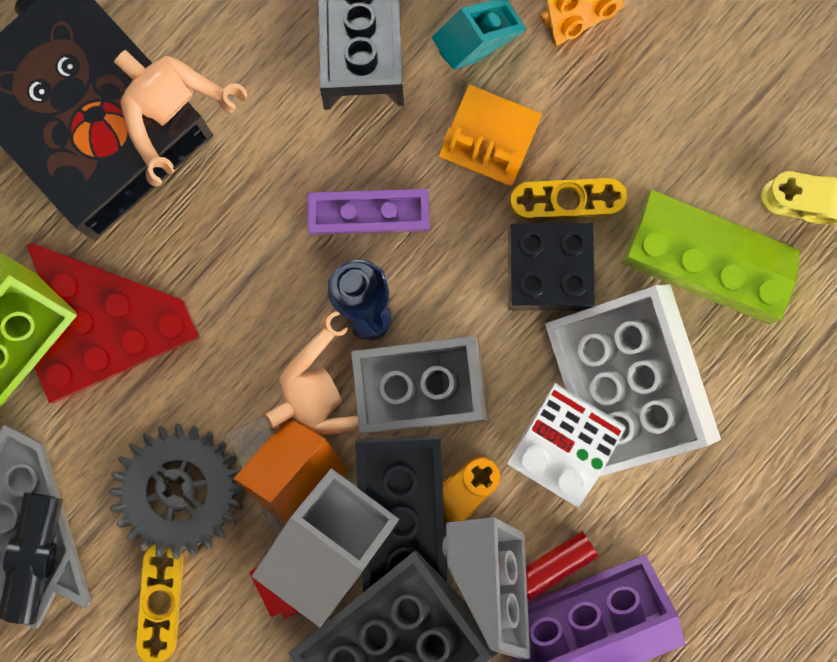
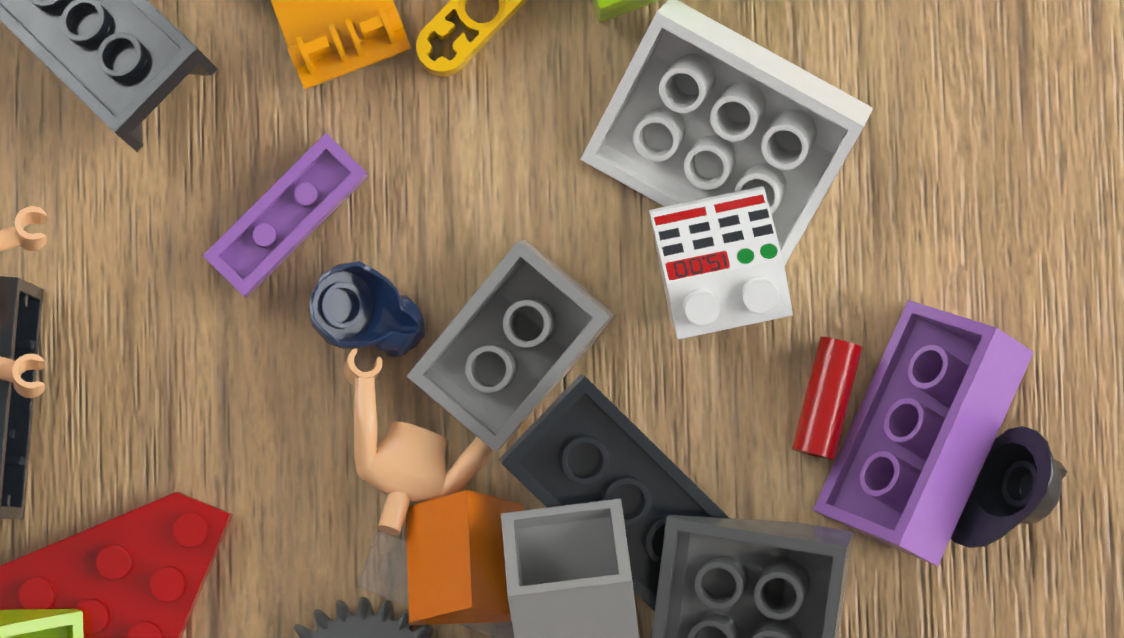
camera: 40 degrees left, 0 degrees up
light grey slope [442,517,530,659] -> none
light orange piece [443,456,501,524] -> none
black brick [508,223,594,311] -> none

